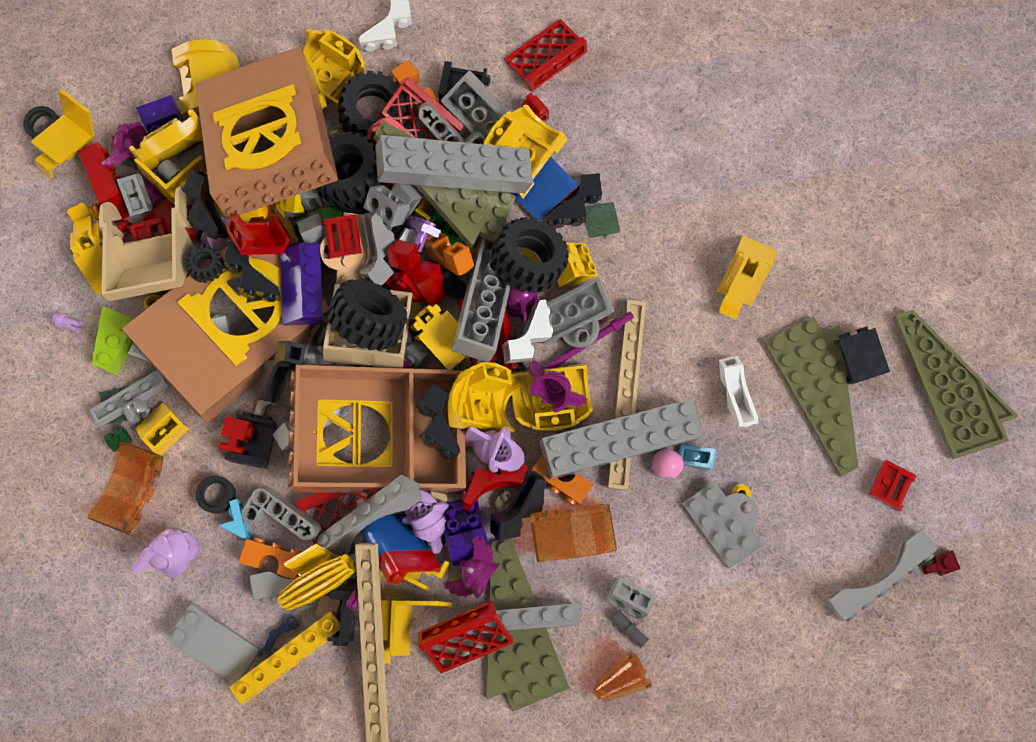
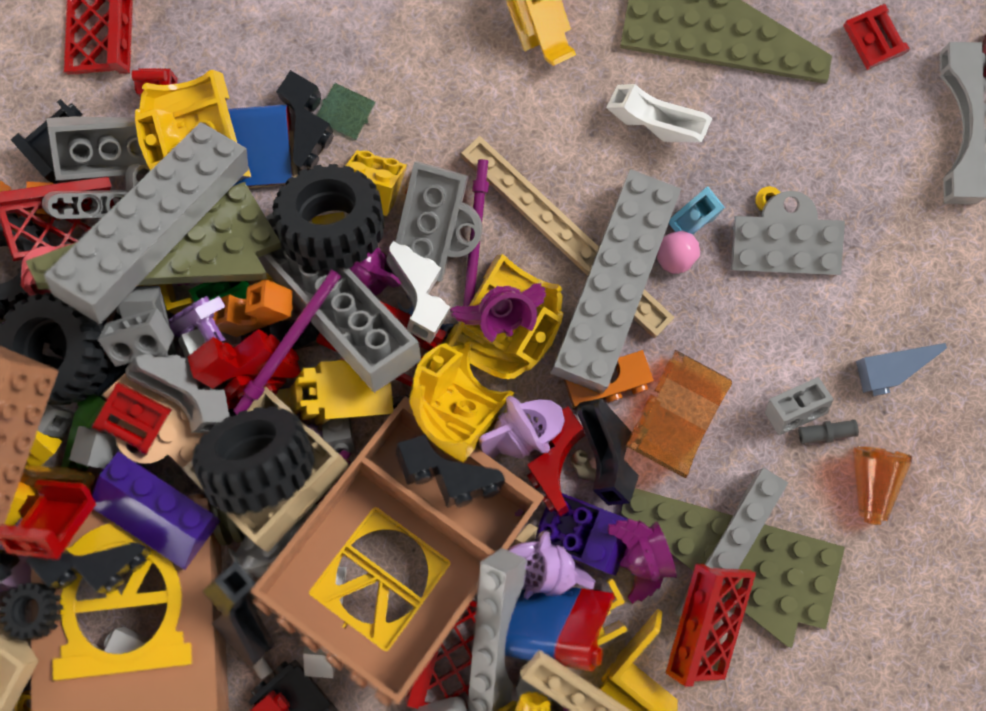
camera: 50 degrees left, 5 degrees up
none -> magenta bar [233,270,341,415]
none -> sand blue slope [856,343,947,396]

